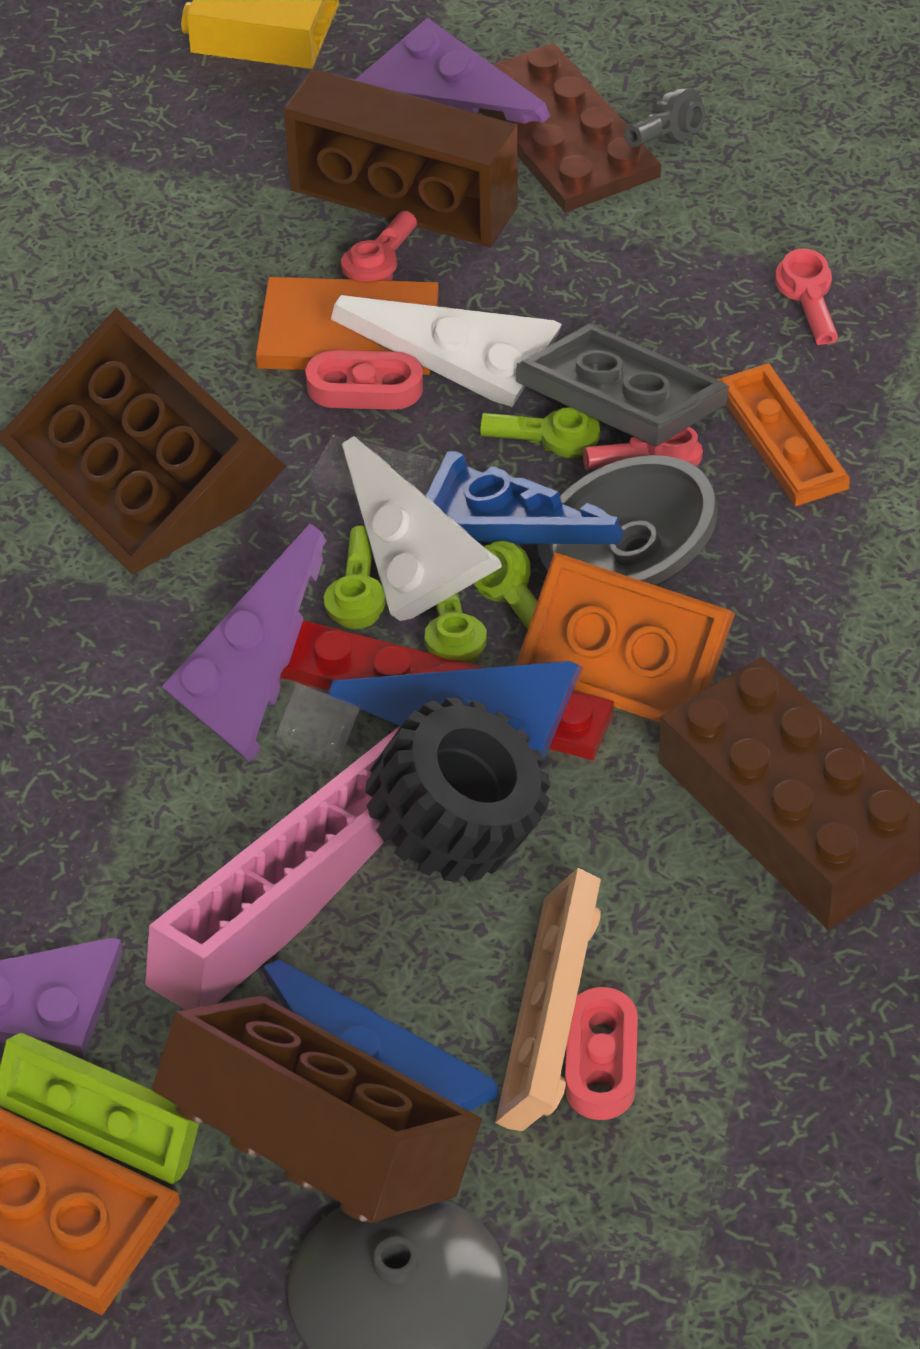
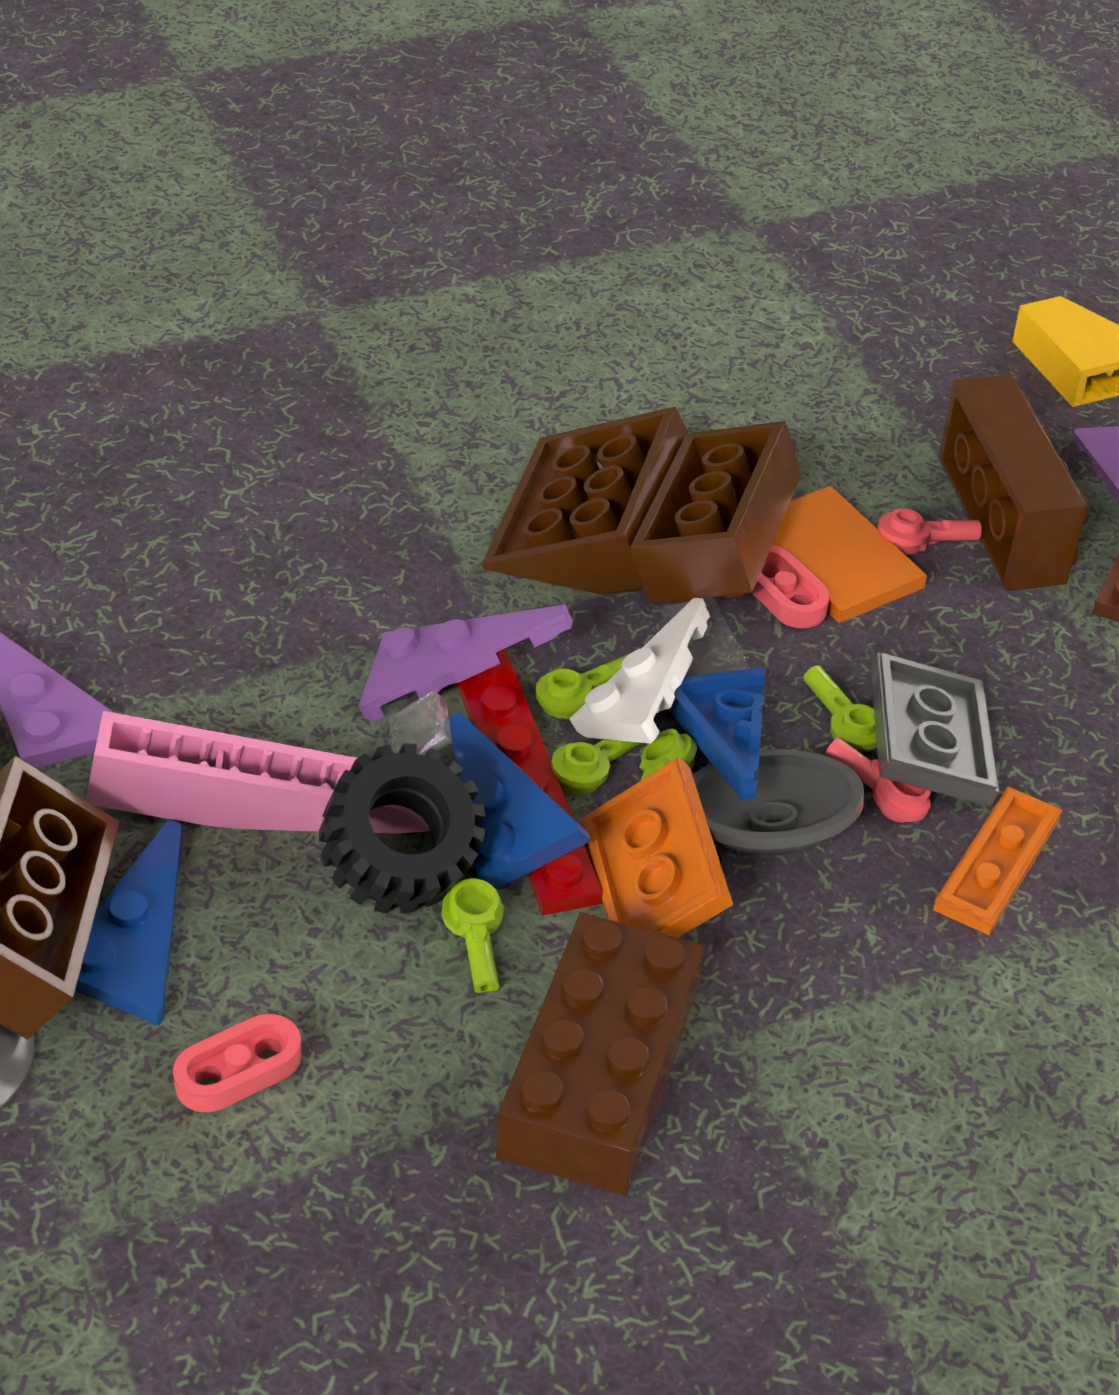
camera: 50 degrees right, 5 degrees down
white wing [331,295,562,407] -> none
light nougat plate [495,868,601,1131] -> none
none -> lime plate [441,878,504,993]
none -> reddish brown brick [630,421,801,603]

